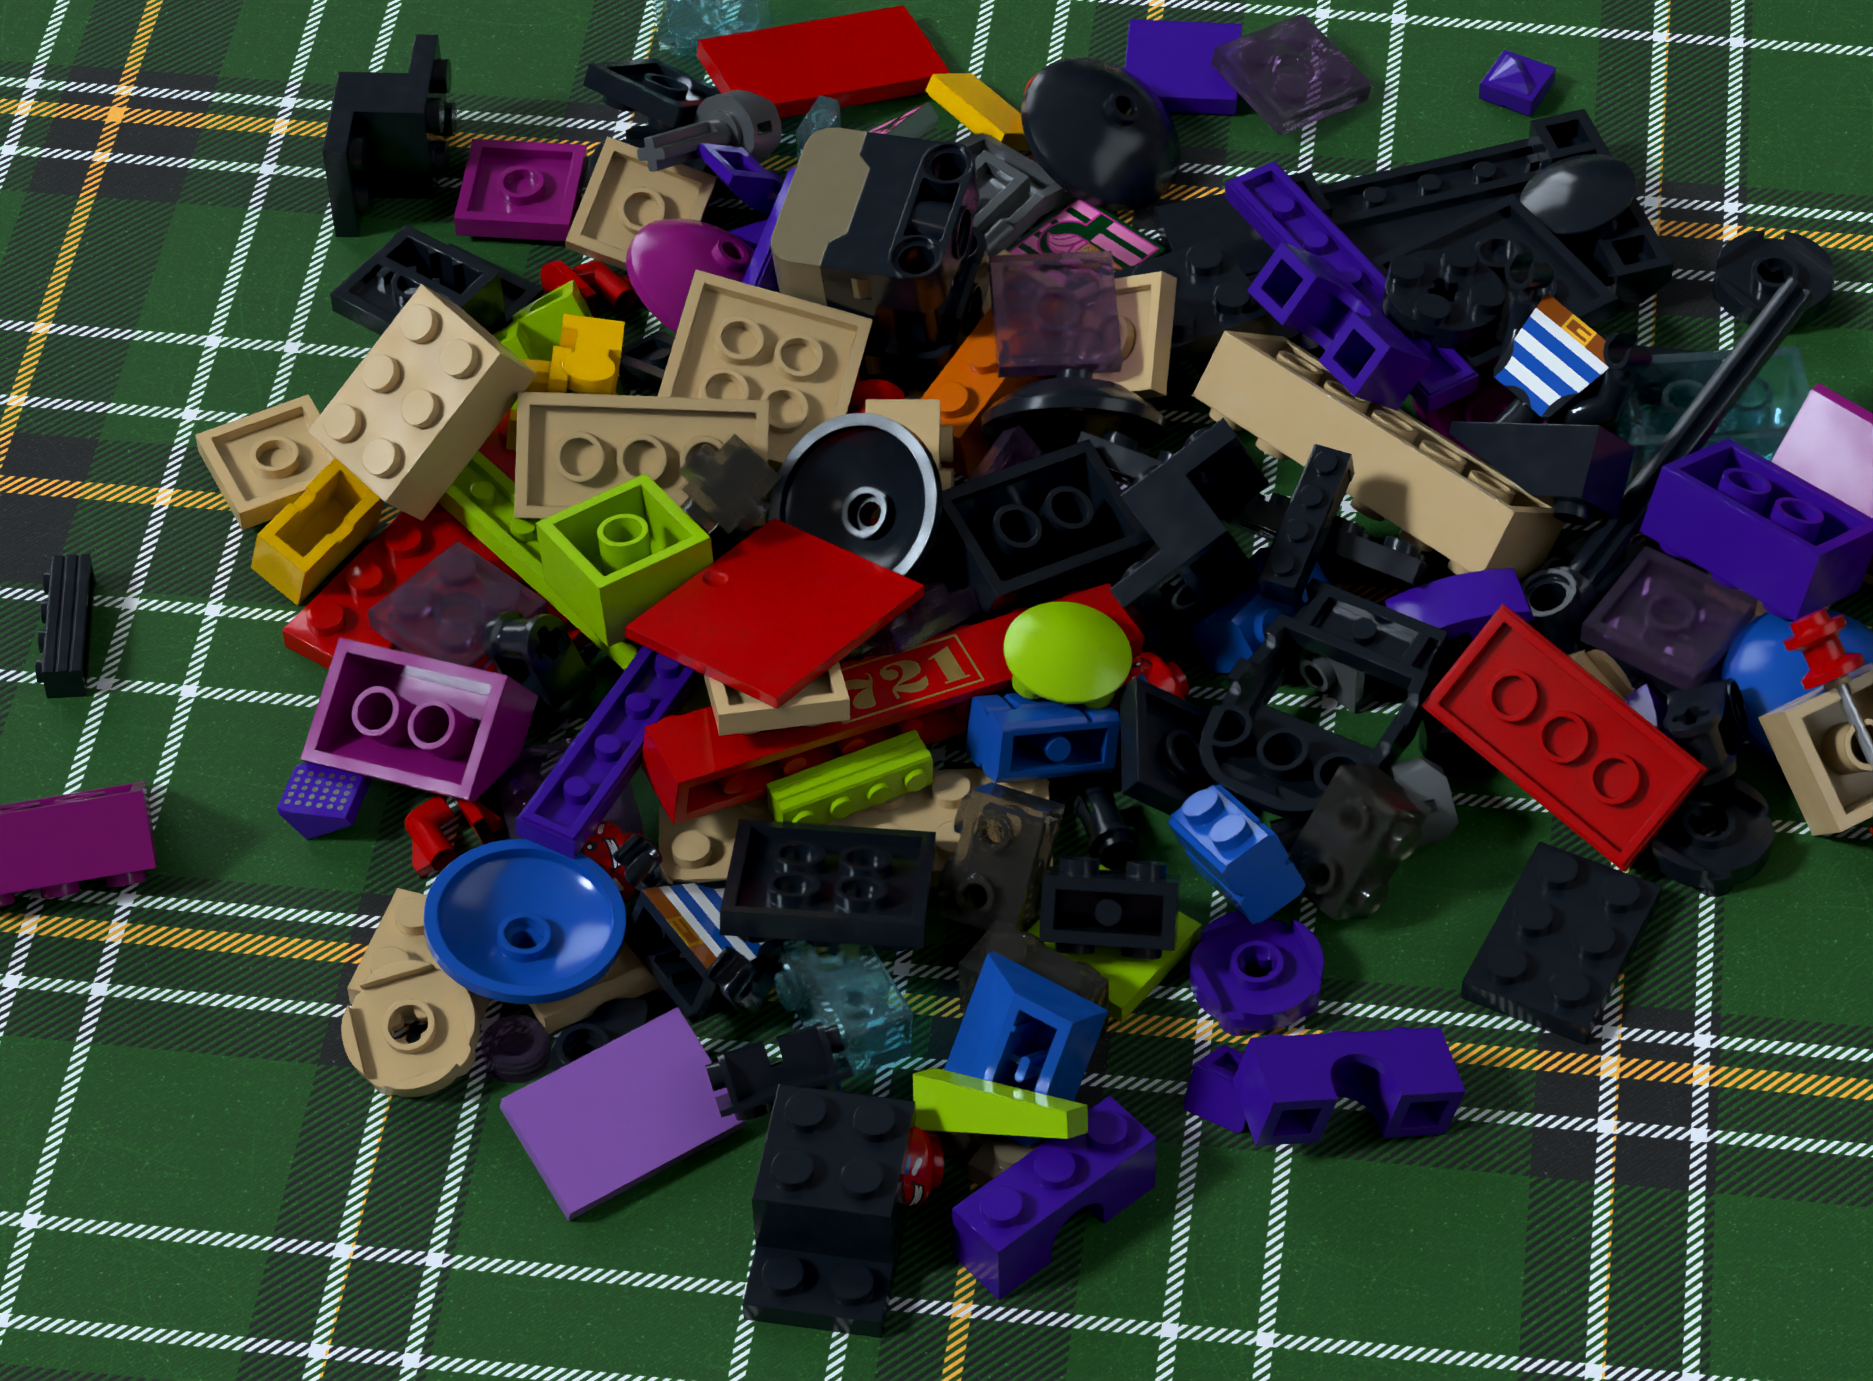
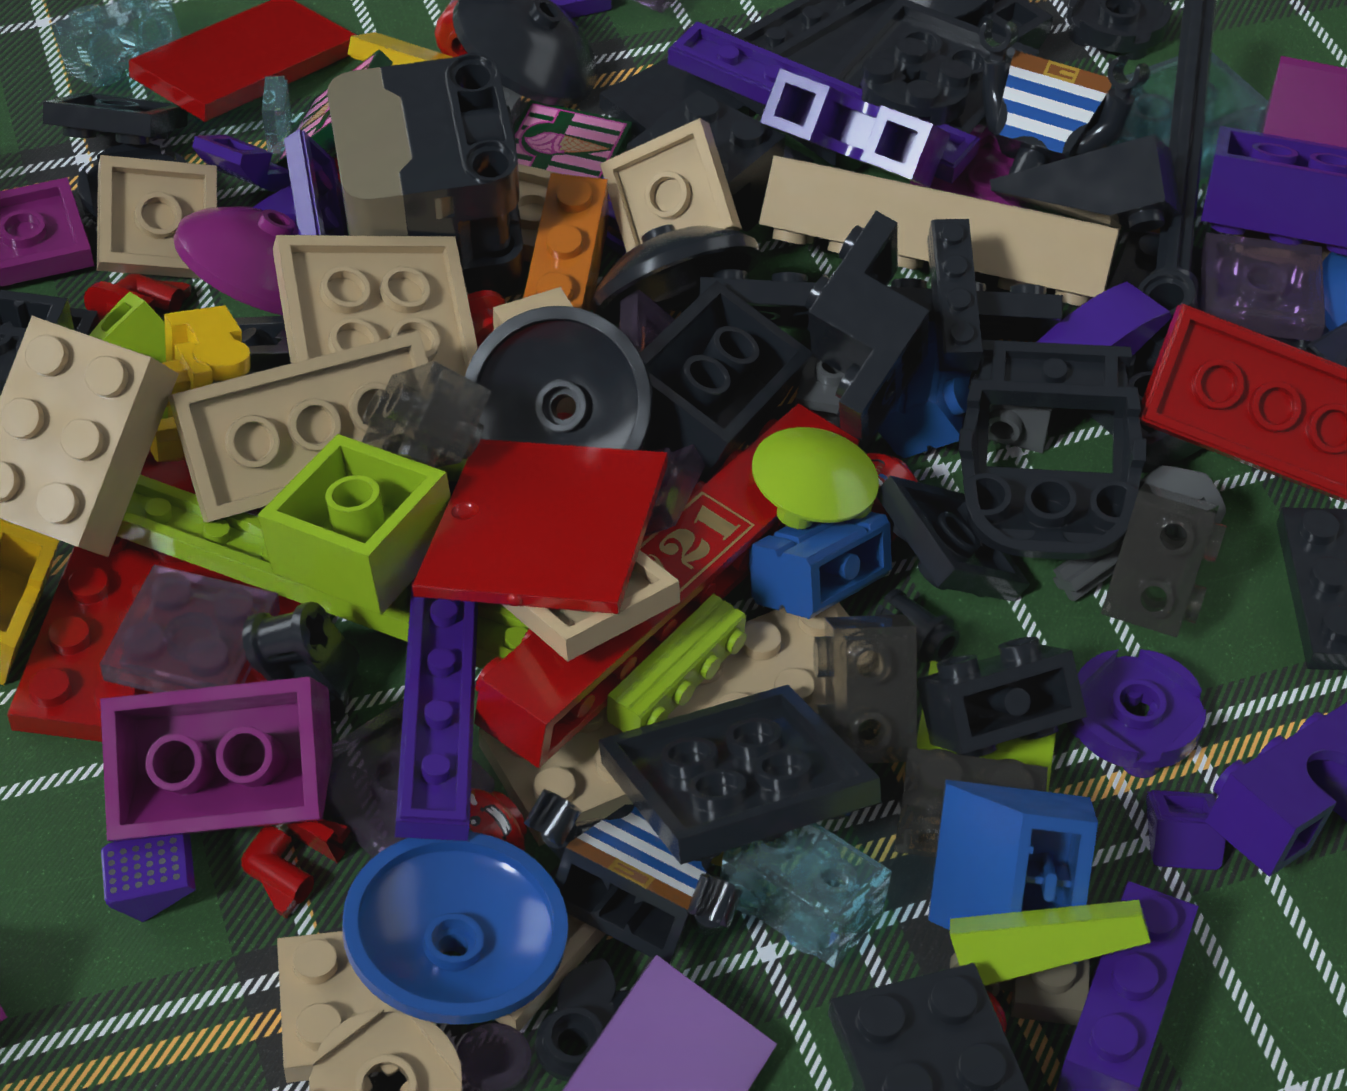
camera: 30 degrees left, 0 degrees up
dark grey piece [637,89,781,172] -> none
black hinge [705,1022,854,1121] -> none
clear purple plate [988,251,1123,378] -> none
blue brick [1167,784,1306,924] -> none

